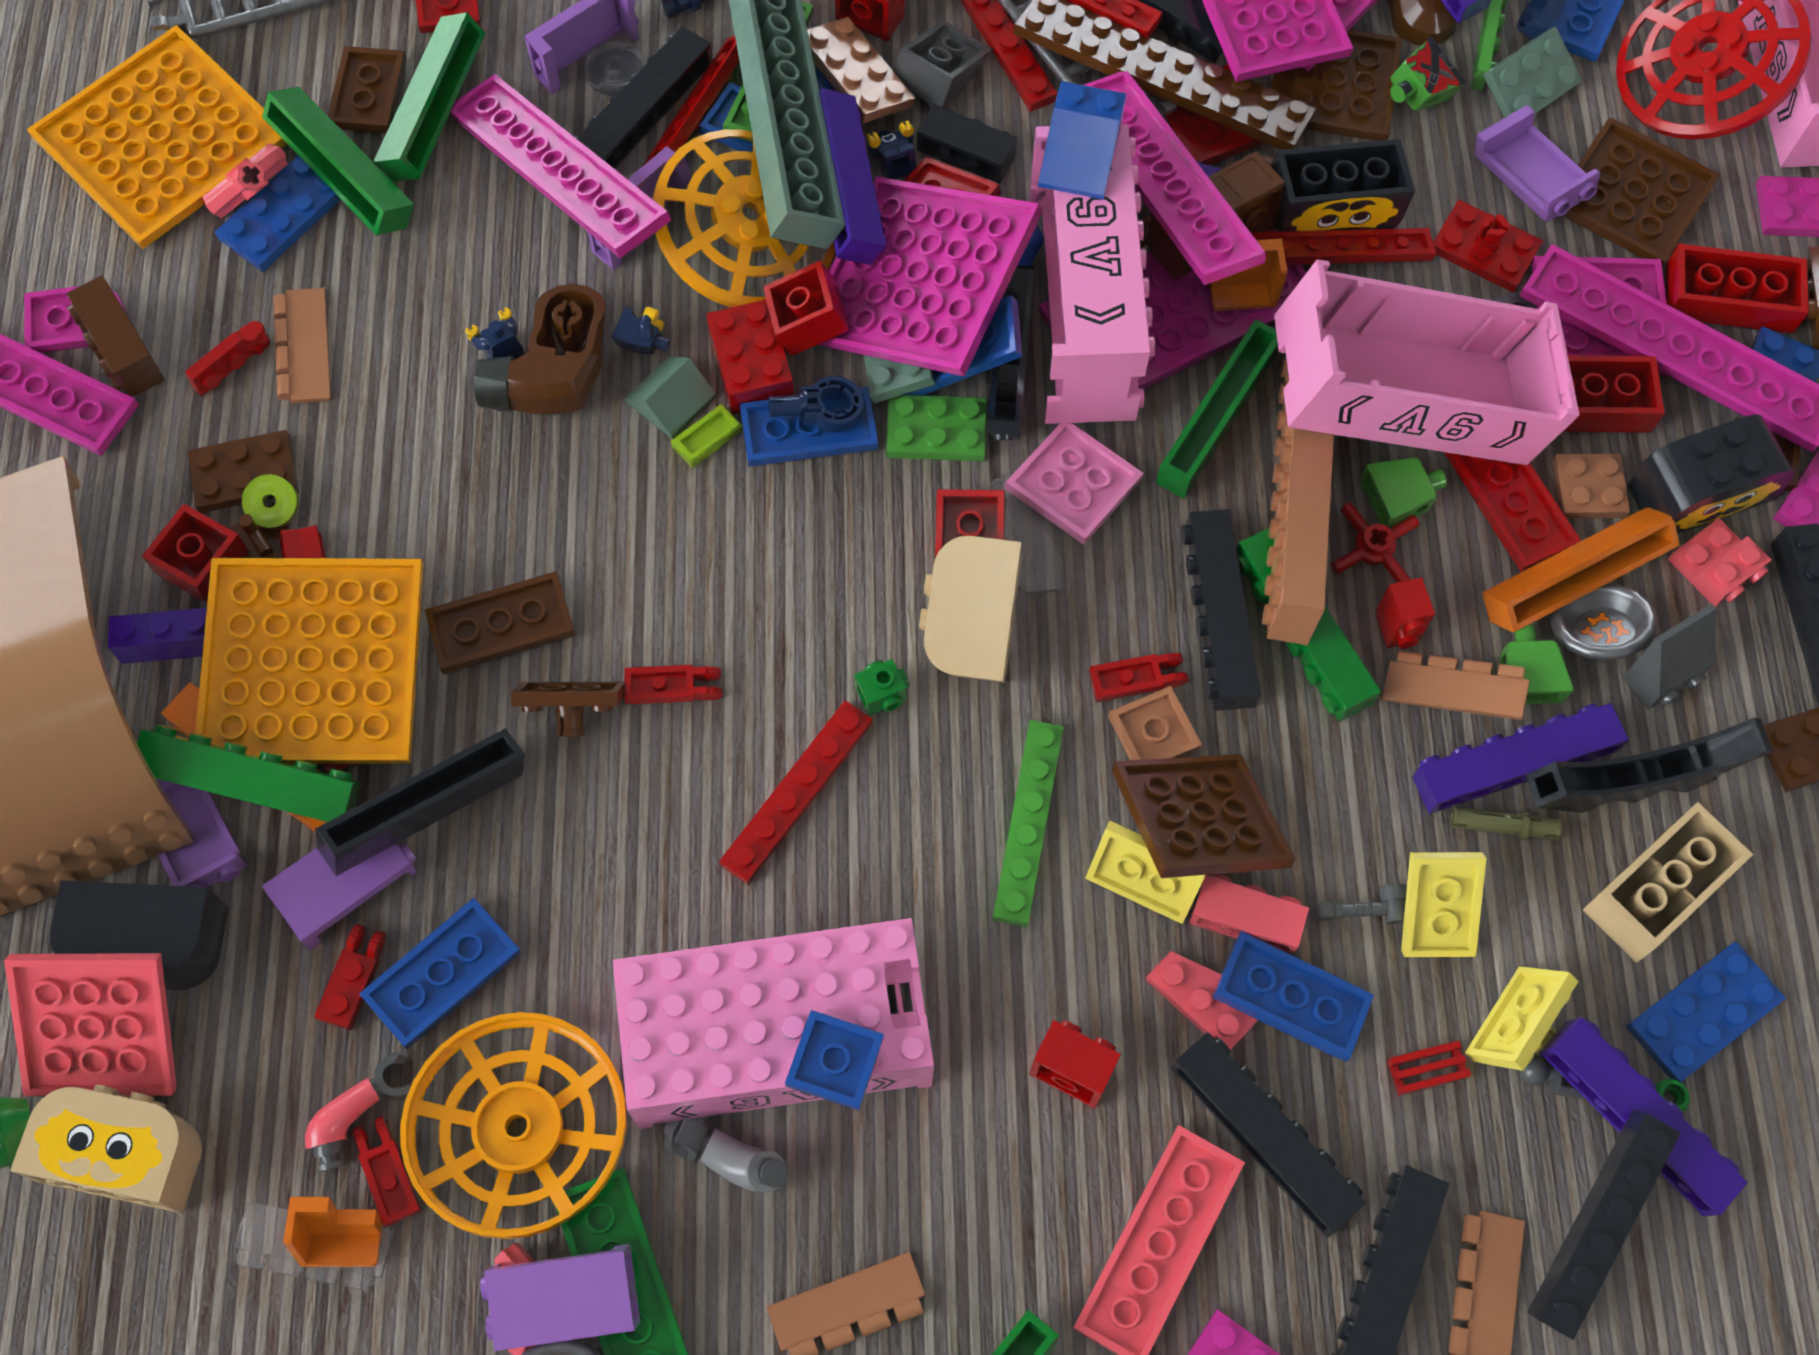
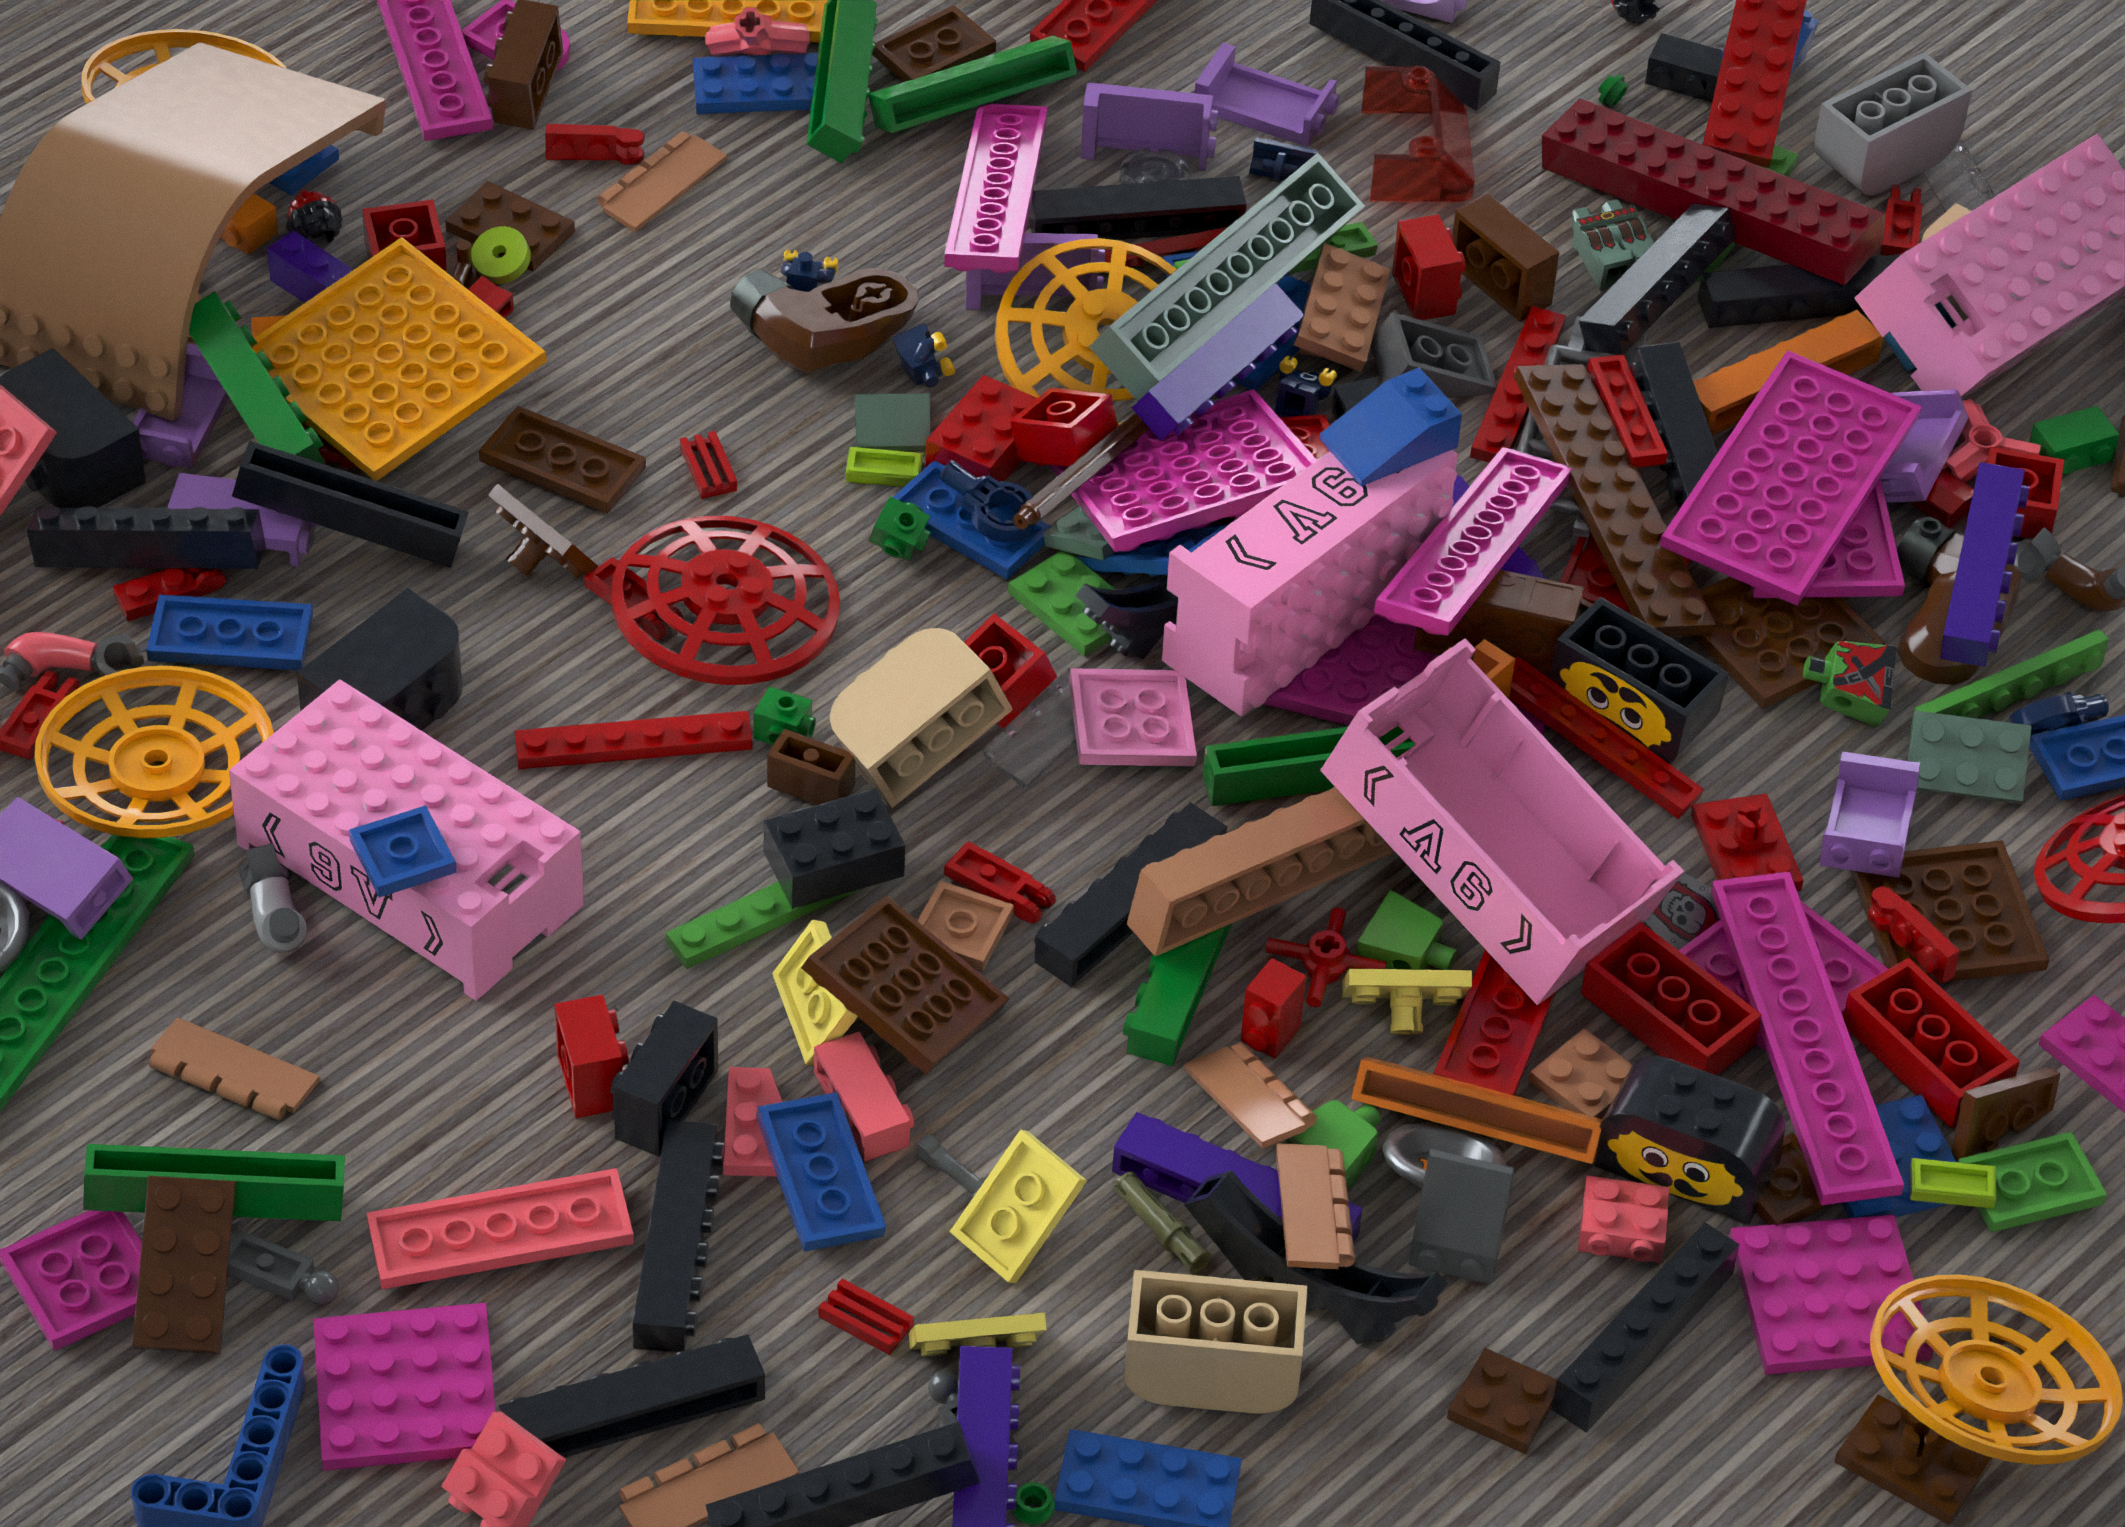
camera: 45 degrees right, 20 degrees down
none -> black brick [27,506,266,569]
none -> black piece [286,190,343,244]
none -> black brick [297,588,462,731]
none -> red dish [610,516,840,685]
none -> black brick [610,1001,718,1157]
none -> red tile [679,431,737,499]
none -> black brick [763,788,905,909]
none -> reddish brown brick [767,729,856,805]
none -> green brick [869,496,931,561]
none -> piece [1013,412,1150,529]
none -> nougat windscreen [1276,1143,1355,1269]
none -> light yellow plate [1342,969,1472,1035]
none -> red hinge [1867,886,1960,984]

